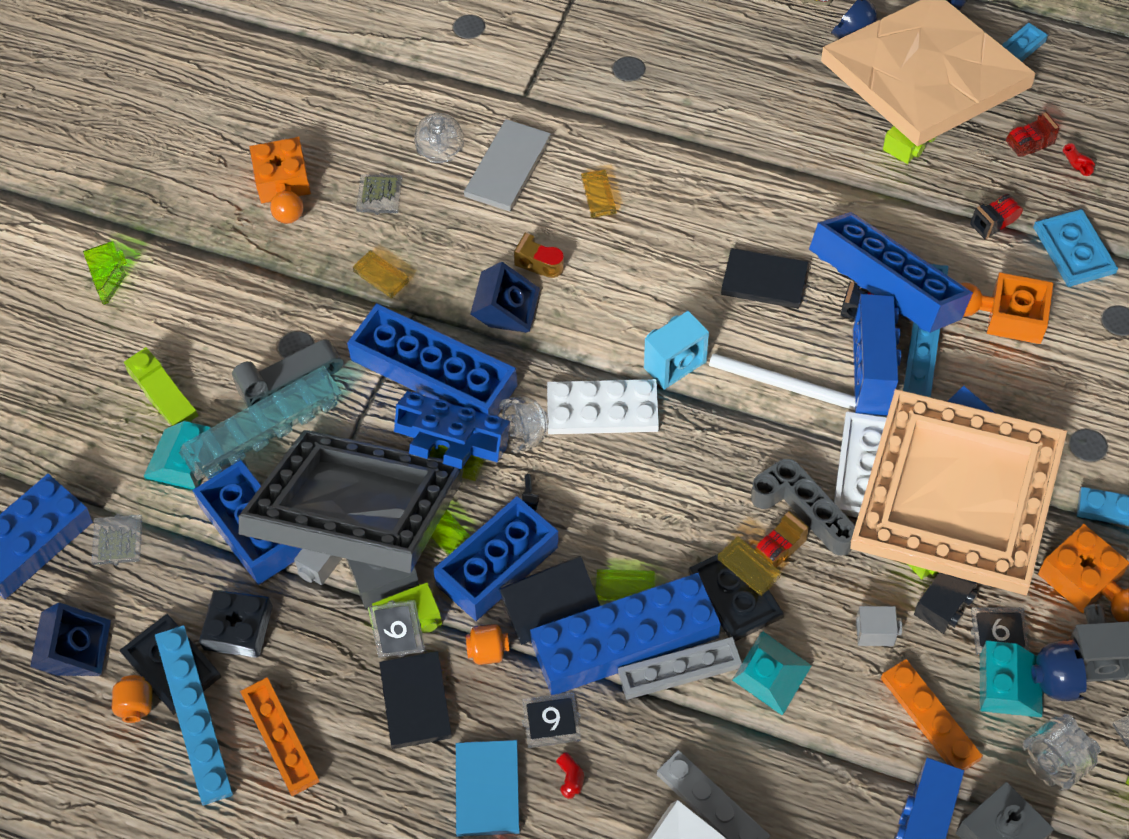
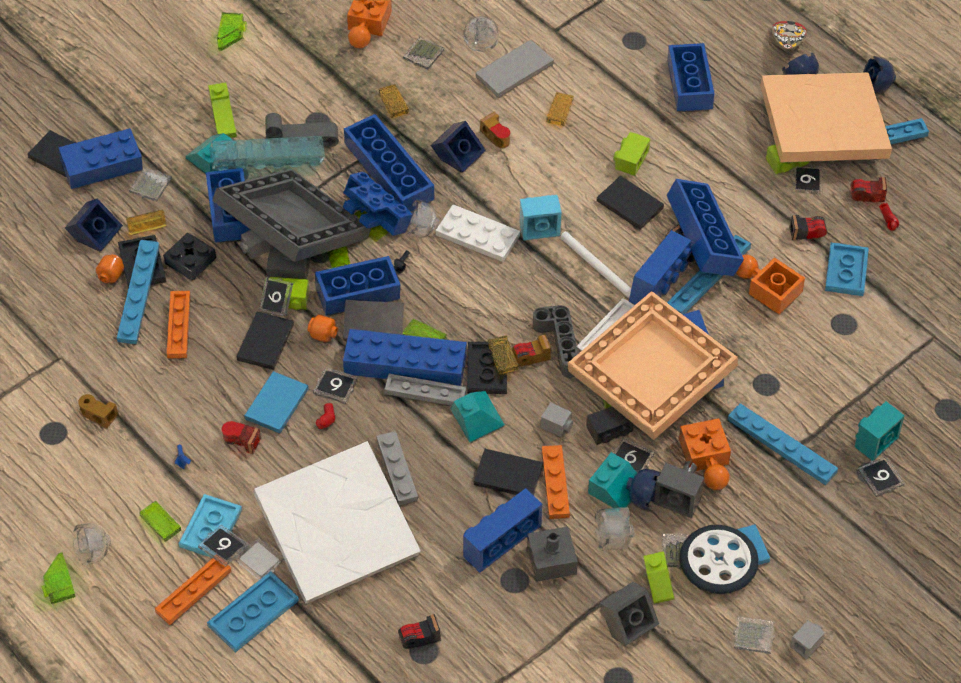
camera: 25 degrees right, 5 degrees down
none -> clear yellow tile [126,209,166,235]
none -> black tile [474,448,543,495]
none -> lime brick [613,132,650,176]
none -> blue brick [667,43,715,111]
none -> piece [792,165,823,195]

